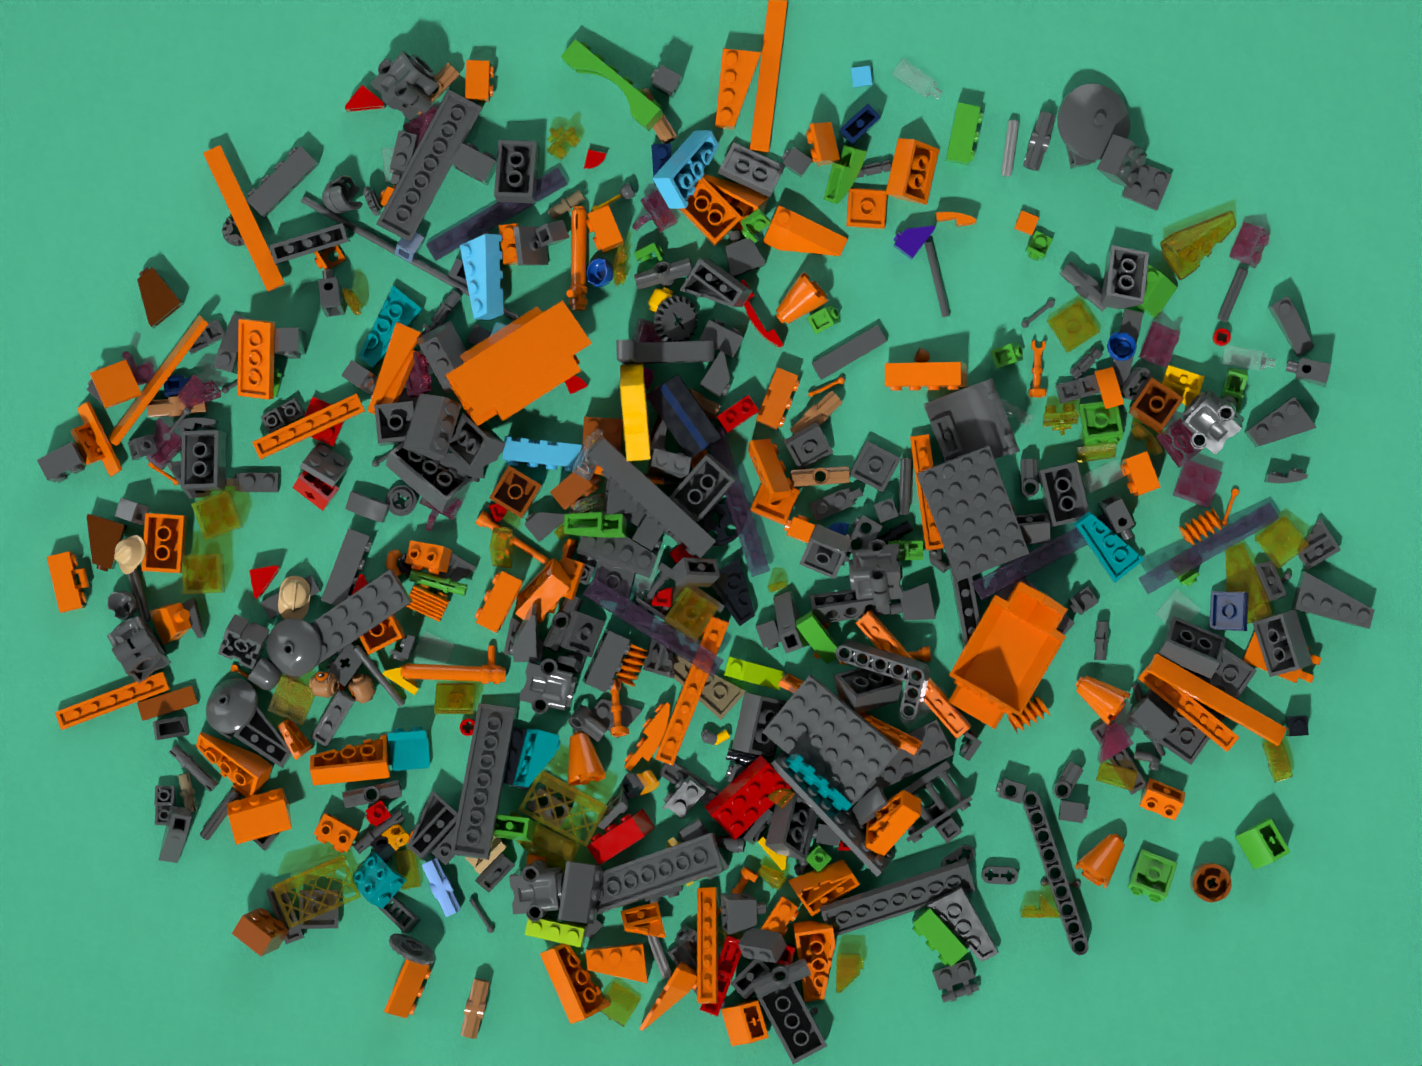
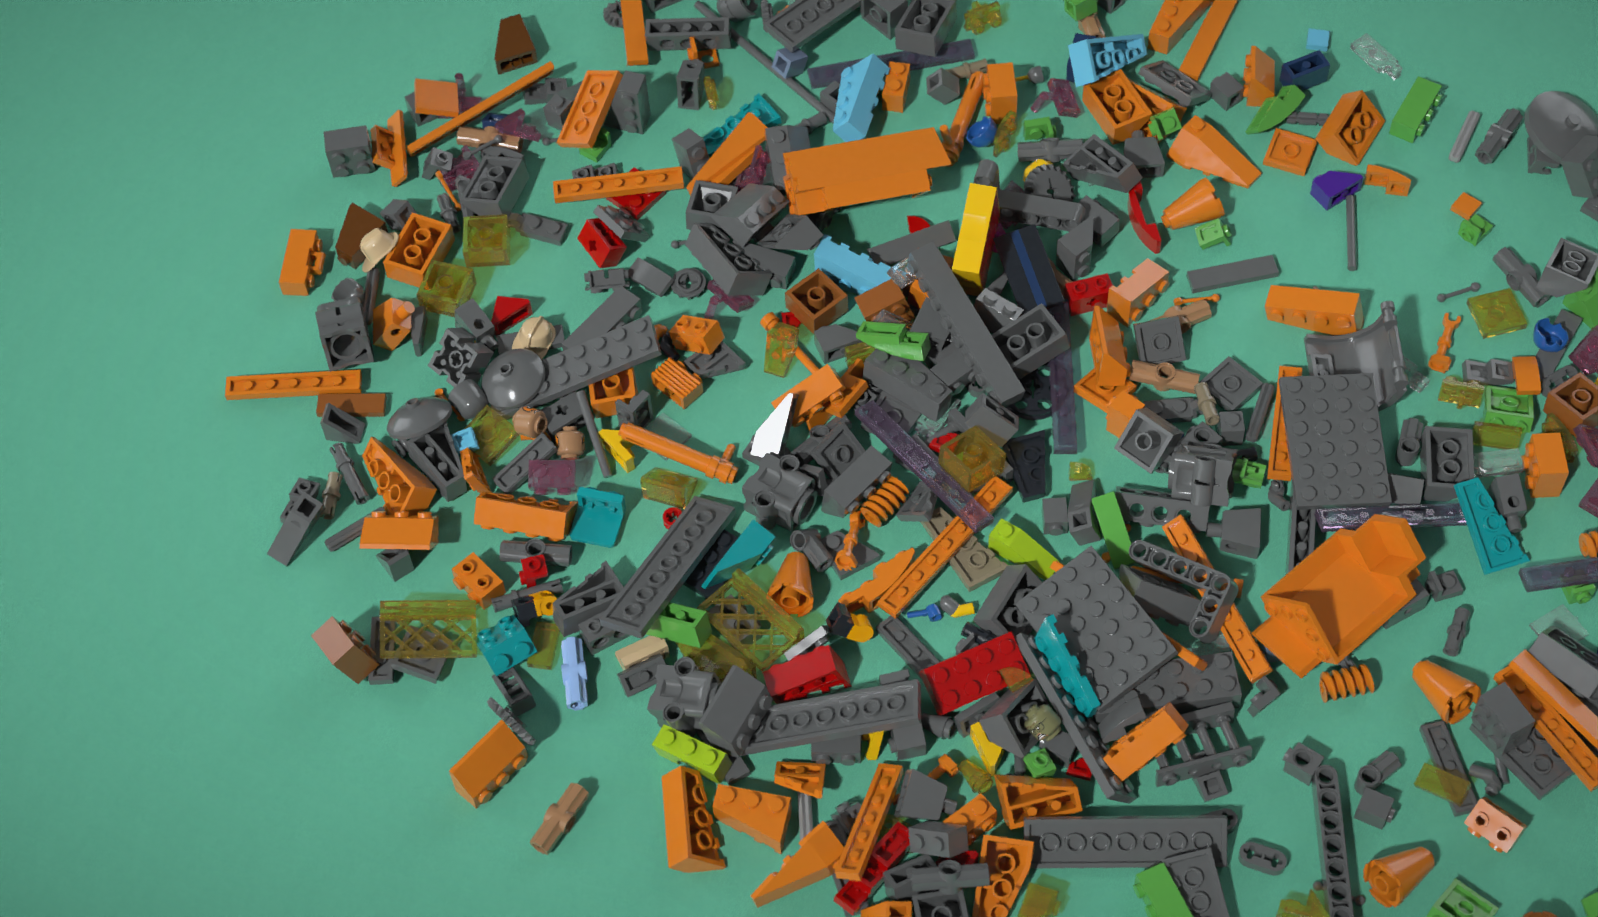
camera: 25 degrees right, 30 degrees down
bright green pin [409,569,468,597] -> none
dark grey hinge [469,898,494,933] -> none
orange brick [475,571,524,633] -> none
dark grey plate [514,226,548,266] -> none
red tile [584,149,607,169] -> none
clear yellow piece [597,982,641,1027] -> none
bracket [663,775,707,819] -> none
bright green bracket [991,342,1023,369] -> none
dark grey axle [1070,347,1103,379] -> none
clear pink slope [1097,722,1134,764] -> none
none -> dark grey axle [437,193,461,234]
none -> medium azure tile [451,427,480,457]
none -> dark grey torso [455,298,499,352]
none -> clear pink bracket [528,460,577,495]
none -> dark grey hinge [584,268,630,293]
none -> dark grey tile [867,220,956,265]
none -> blue hand [907,604,942,622]
none -> olive head [1025,704,1061,741]
none -> dark tan pin [1194,382,1220,426]

